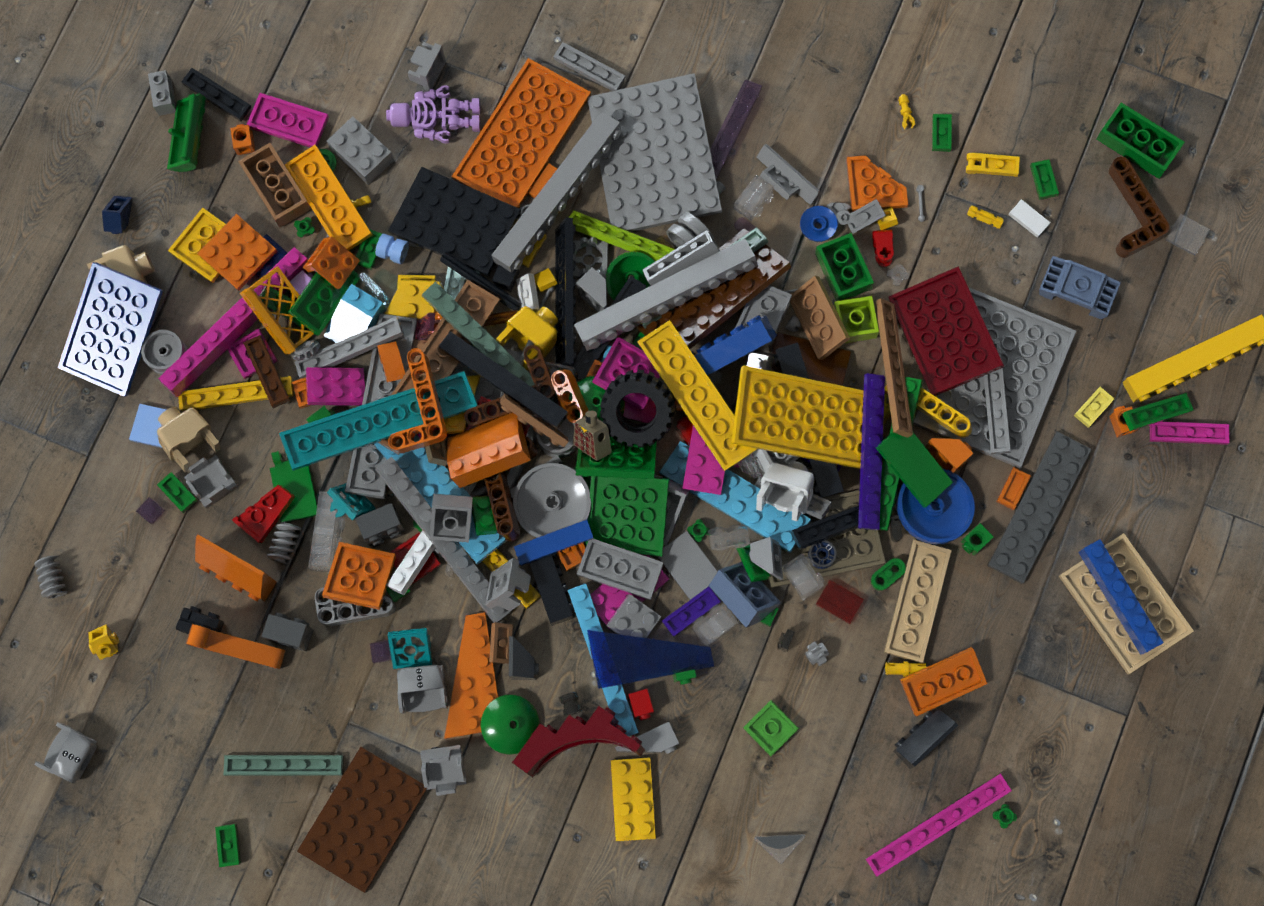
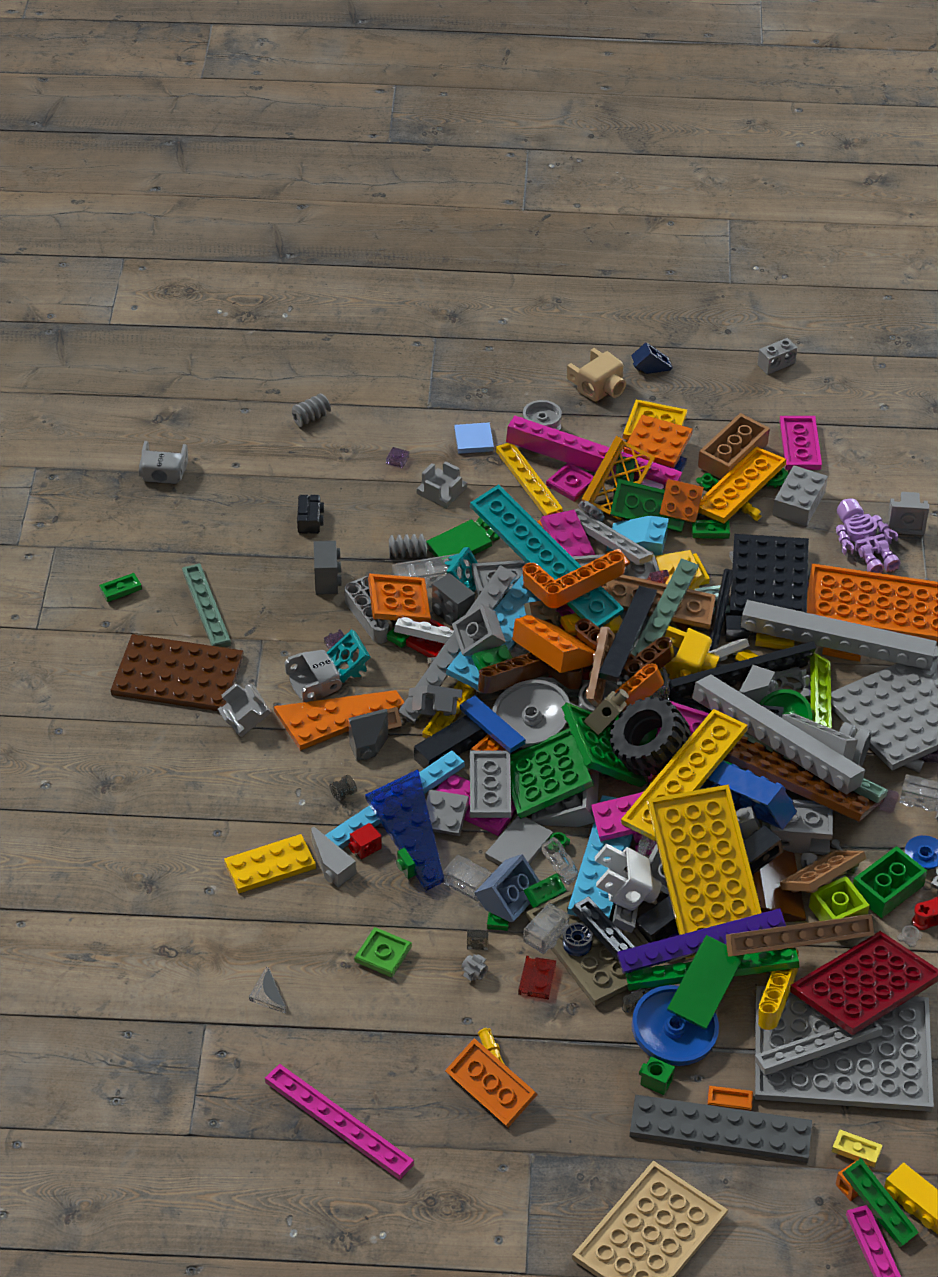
camera: 65 degrees right, 30 degrees down
plate [58,262,163,397] -> none
yellow brick [88,624,120,660] -> none
tan piece [157,407,220,472] -> none
green plate [157,472,198,513] -> none
green container [167,93,206,172] -> none
black plate [181,68,252,121] -> none
orange beam [186,624,286,669] -> none
orange slope [195,535,277,602] -> none
orange brick [230,124,255,155] -> none
red wing [232,485,295,543] -> none
reddish brown tile [243,335,291,408] -> none
clear light blue tile [358,272,391,307] -> none
light blue wheel [375,233,409,265] -> none
green dish [480,695,540,755] -> none
dark red arch [512,706,646,778] -> none
dark purple plate [662,586,721,637] -> none
light grey slope [749,537,783,580] -> none
green plate [871,558,906,591] -> none
tan plate [884,540,951,663] -> none
black slope [893,709,958,769] -> none
orange slope [925,438,973,473] -> none
green plate [992,804,1017,829] -> none
blue brick [1078,539,1164,655] -> none

